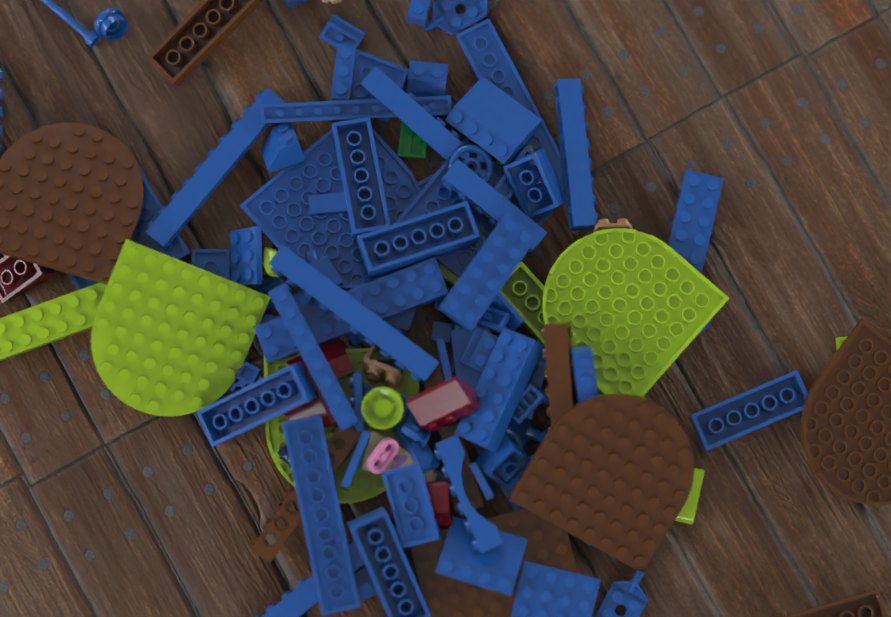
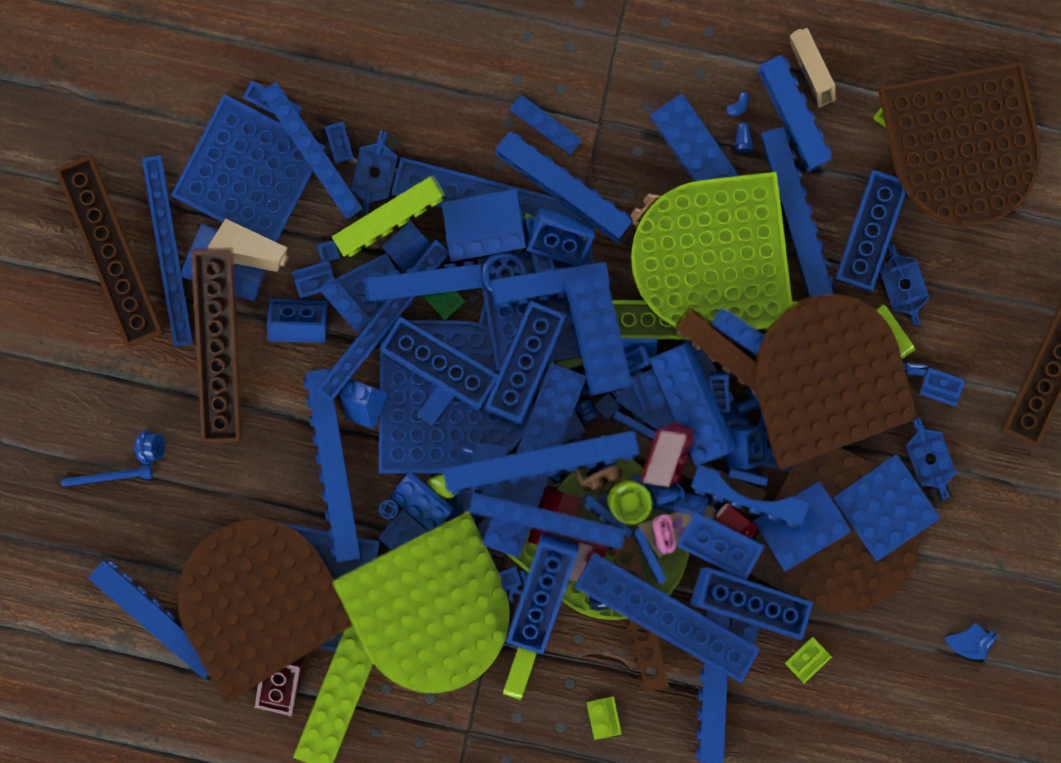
camera: 45 degrees left, 5 degrees up
none -> blue slope [267,299,328,343]
none -> blue tile [317,240,341,263]
none -> lime brick [332,175,445,257]
none -> blue wheel [379,500,399,519]
none -> lime beam [503,647,537,700]
none -> blue plate [509,95,582,156]
none -> blue wheel [575,399,599,424]
none -> lime plate [586,696,622,740]
none -> blue arm [726,92,750,117]
none -> blue cone [734,123,753,153]
none -> blue brick [757,55,832,173]
none -> blue brick [760,127,835,297]
none -> tan slope [790,28,835,108]
none -> blue plate [879,244,929,326]
none -> blue axle [903,361,926,377]
none -> blue plate [919,368,965,407]

